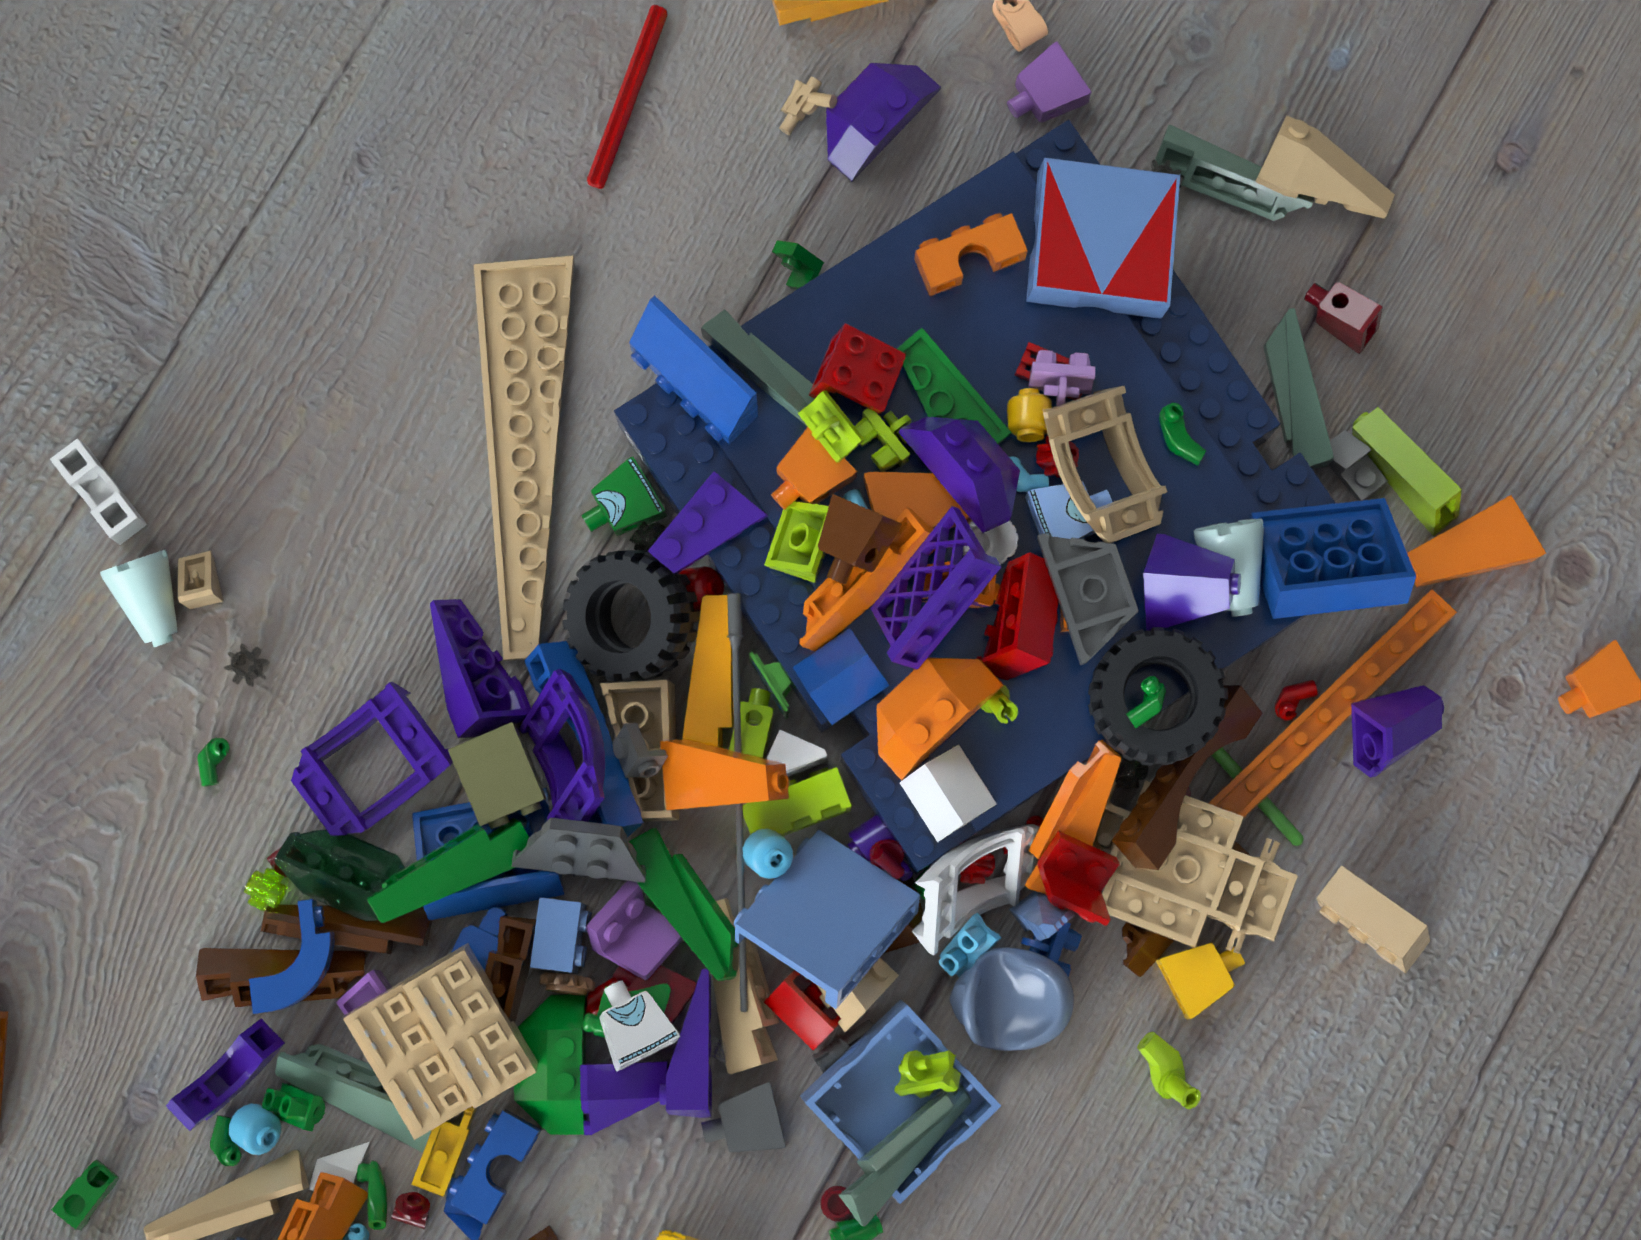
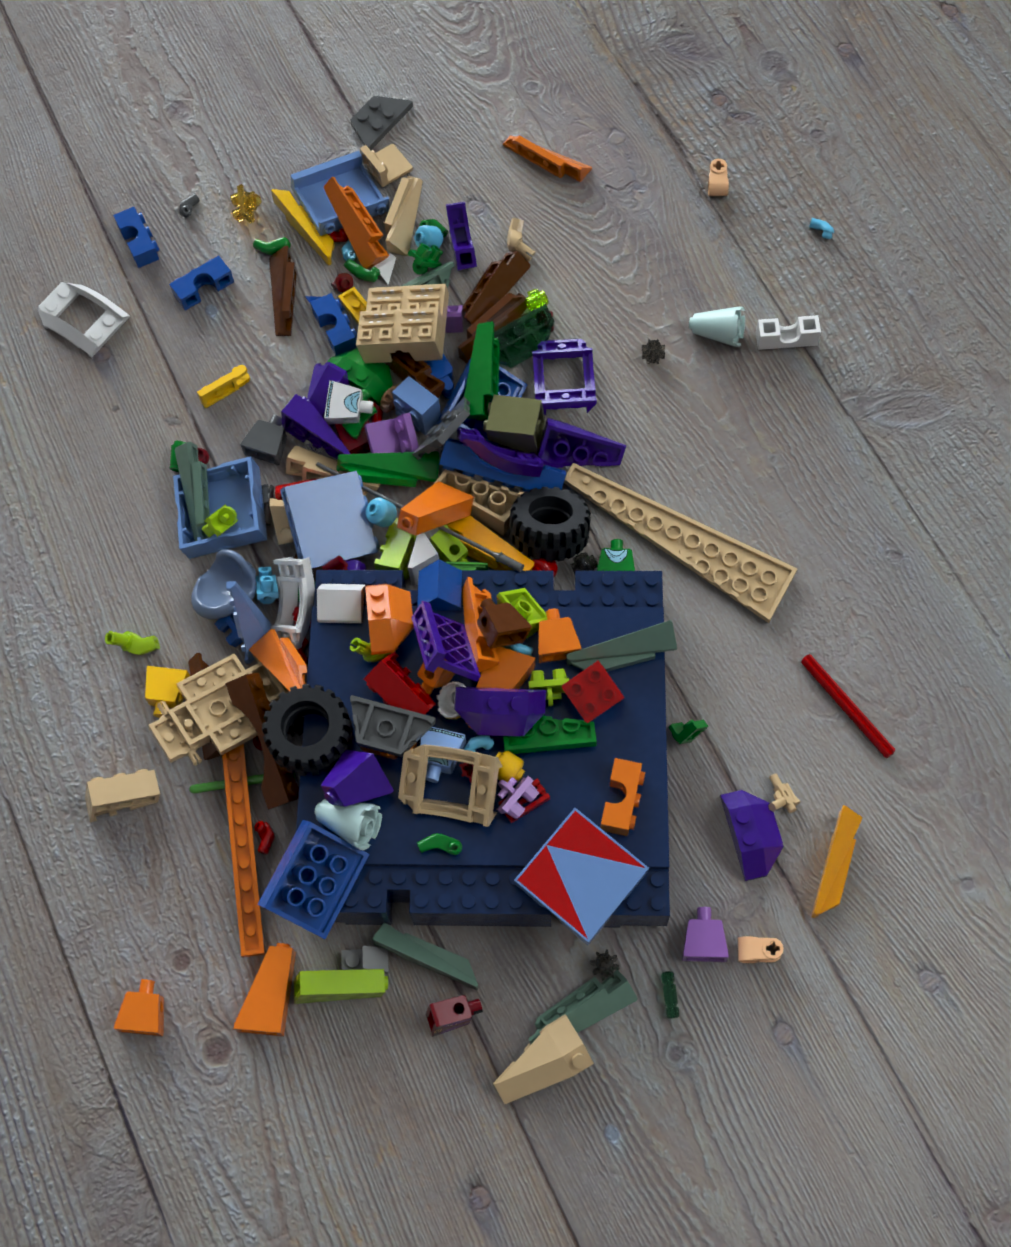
camera: 130 degrees right, 15 degrees down
green leg [51,1159,119,1230] -> none
tan slope [178,551,223,610] -> none
green arm [197,737,230,787] -> none
blue arch [249,899,335,1014] -> none
dark grey bracket [613,723,668,778] -> none
blue slope [629,295,759,445] -> none
dark purple wing [647,471,768,574] -> none
lime hips [798,391,865,463] -> none
red bracket [1037,831,1120,926] -> none
green arm [1126,676,1166,728] -> none
dark purple slope [1351,685,1444,778] -> none
none -> tan arm [507,218,536,262]
none -> clear green axle [661,971,680,1019]

